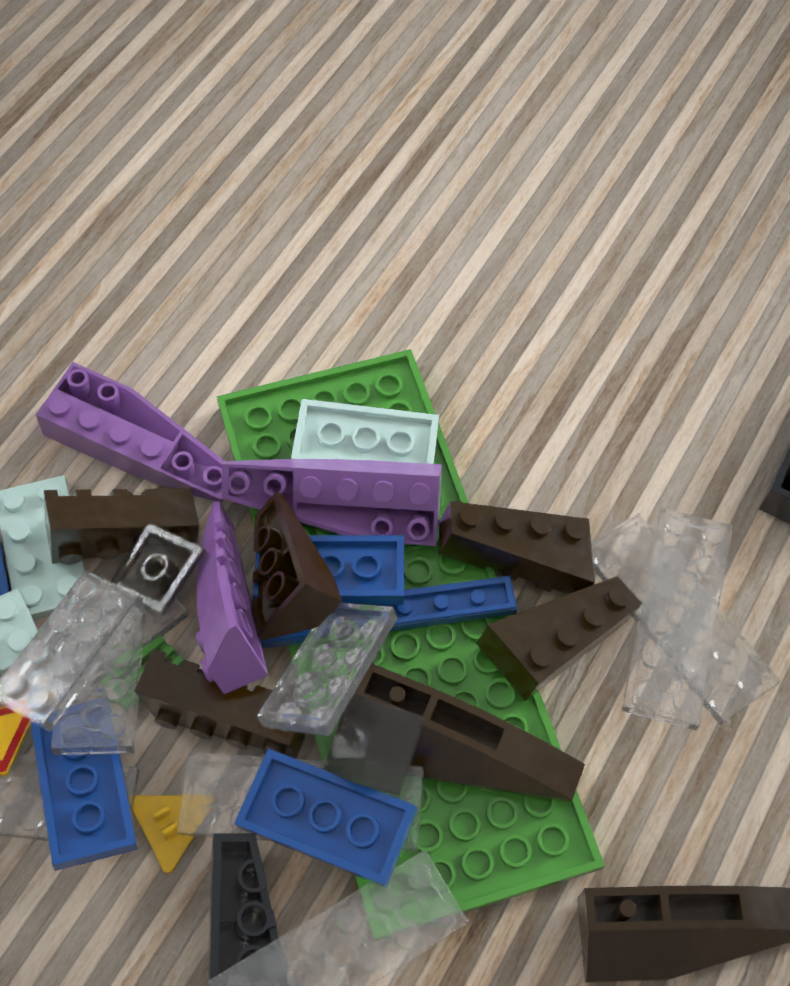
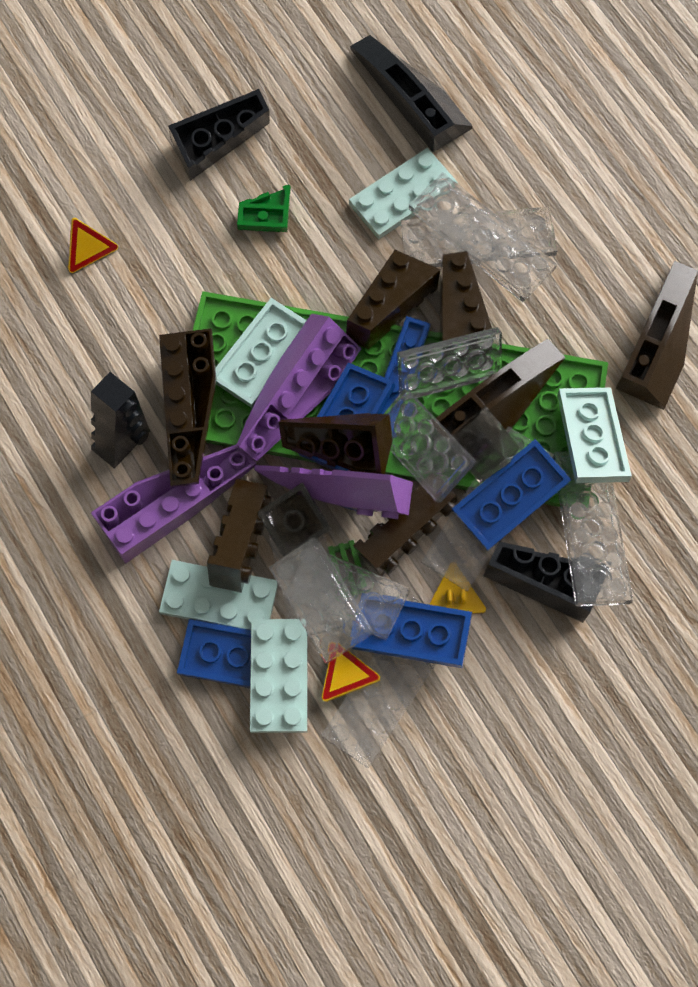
camera: 60 degrees left, 10 degrees up
none -> piece [68,218,118,273]
none -> black wedge [91,372,150,469]
none -> dark brown wedge [159,328,217,487]
none -> black wedge [168,89,270,181]
none -> green wing [237,185,291,232]
none -> light aqua plate [349,147,458,240]
none -> clear plate [397,327,502,402]
none -> light aqua plate [557,387,632,483]

